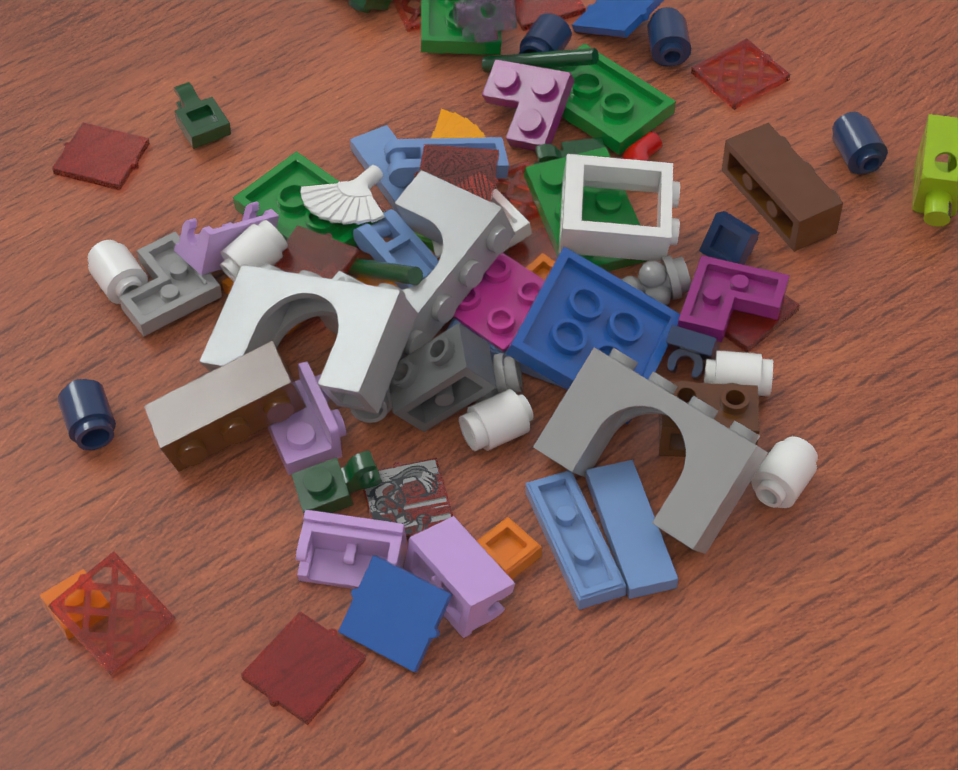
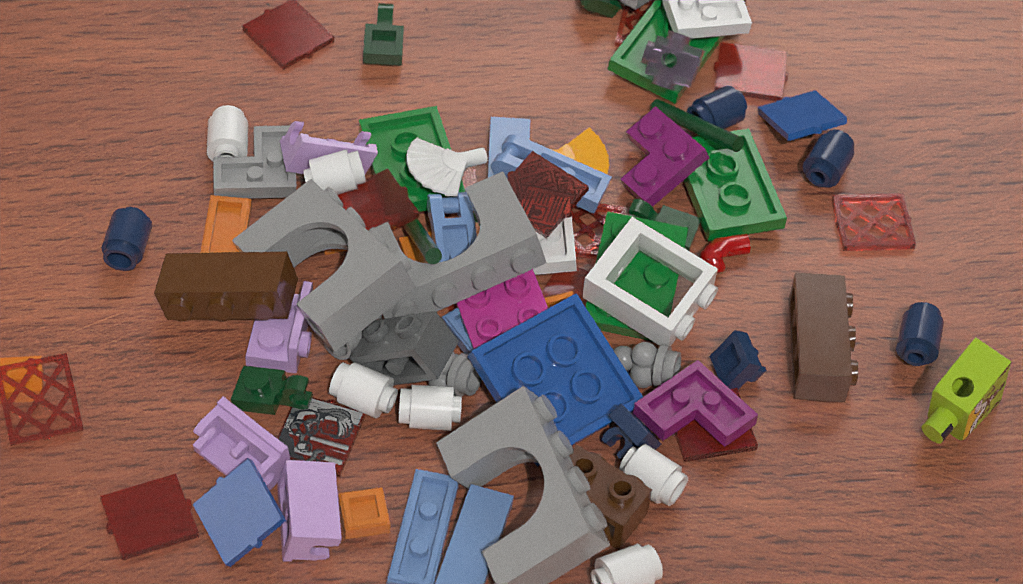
camera: 25 degrees right, 0 degrees up
none -> orange tile [200,195,252,253]
none -> white brick [329,362,398,418]

